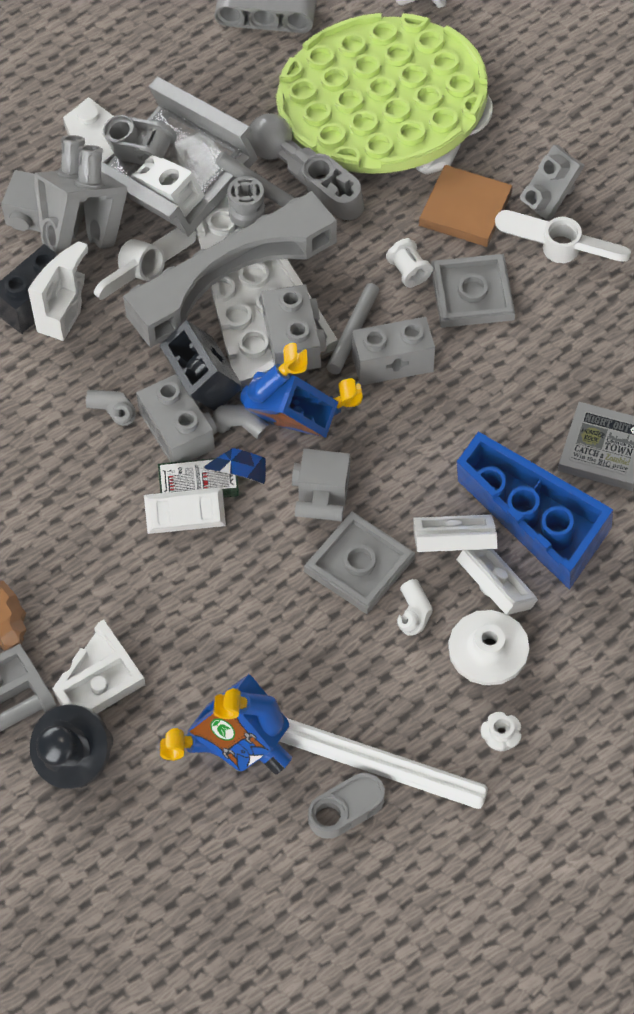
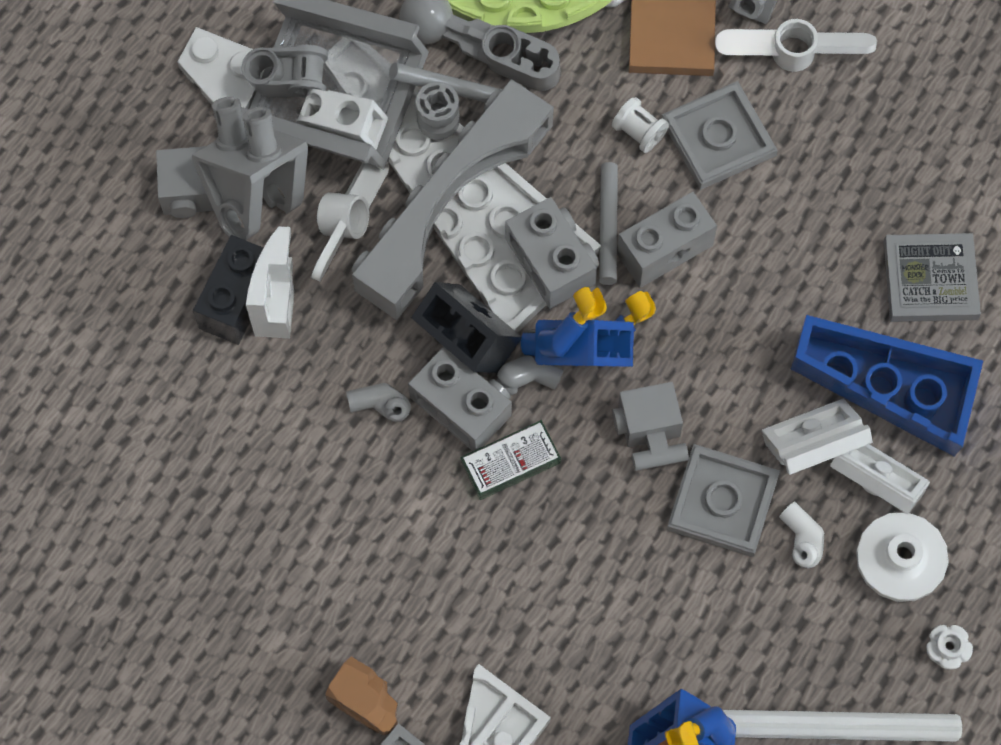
camera: 20 degrees left, 10 degrees up
white tile [144,487,226,534] -> none
sticker [204,448,266,484] -> none

